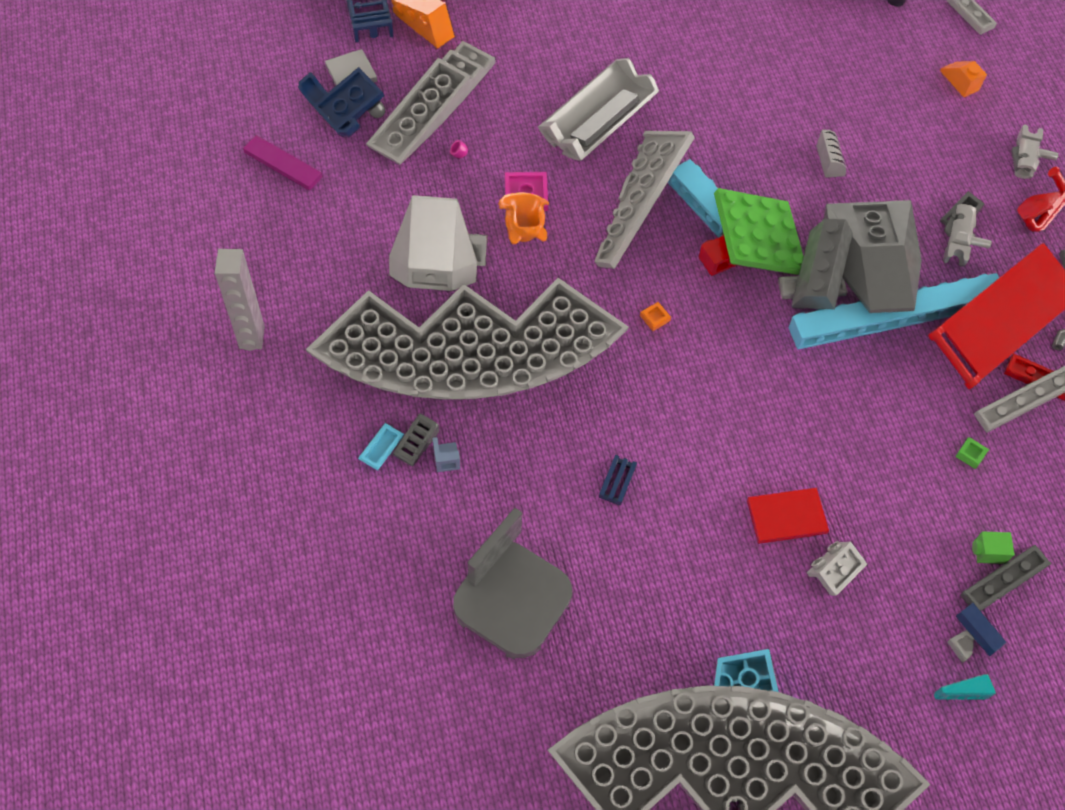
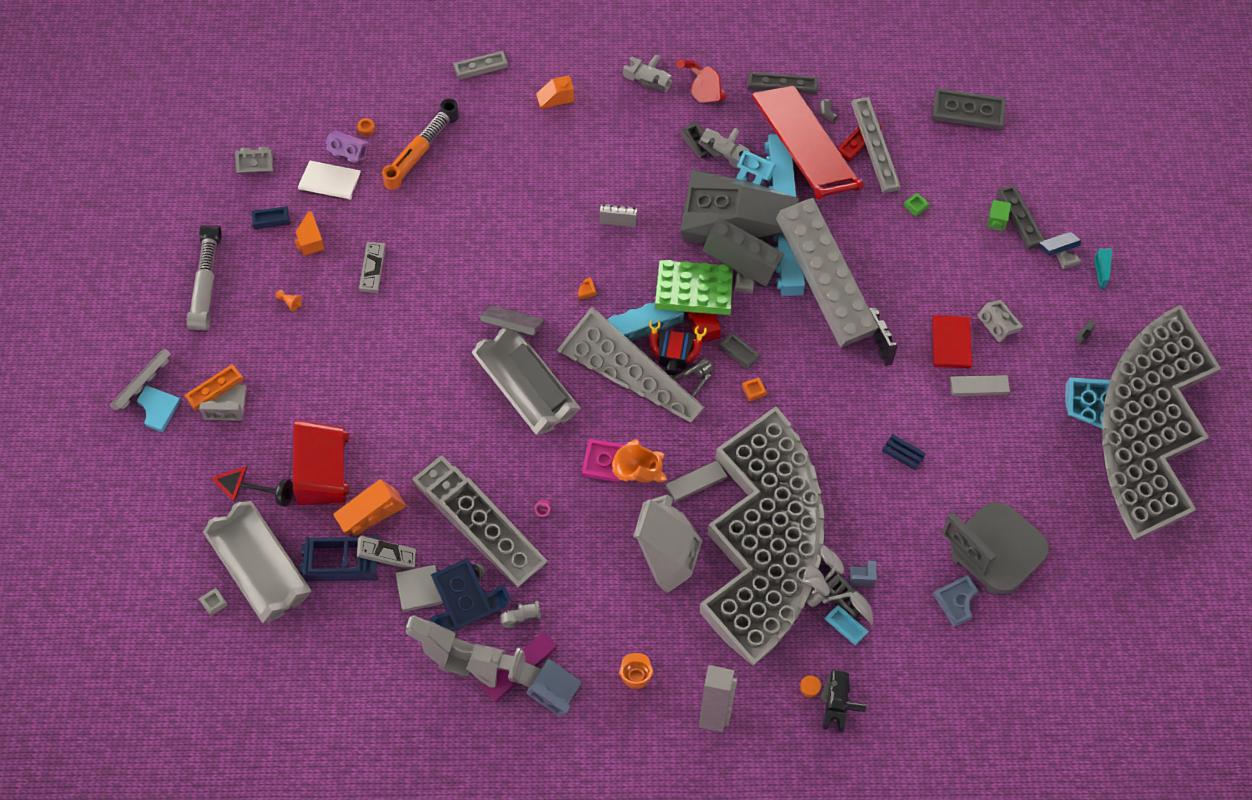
camera: 75 degrees left, 0 degrees up
none -> light grey tile [357,536,416,570]
none -> light grey piece [405,615,541,687]
none -> dark grey tile [480,305,545,335]
none -> light grey connector [500,601,541,628]
none -> sand blue bracket [526,659,581,717]
none -> orange tile [578,277,597,300]
none -> orange hat [619,653,654,689]
none -> torso [649,320,707,375]
none -> light grey tile [666,460,727,503]
none -> dark grey plant [672,358,713,397]
none -> dark grey tile [719,332,760,370]
none -> medium azure plate [736,150,777,186]
none -> light grey brick [776,198,878,348]
none -> orange tile [800,675,821,698]
none -> light grey plant [802,545,873,626]
none -> black piece [821,670,866,732]
none -> black wing [869,307,898,366]
none -> sand blue tile [933,575,979,628]
none -> light grey tile [950,375,1010,396]
none -> dark grey tile [1075,319,1096,344]

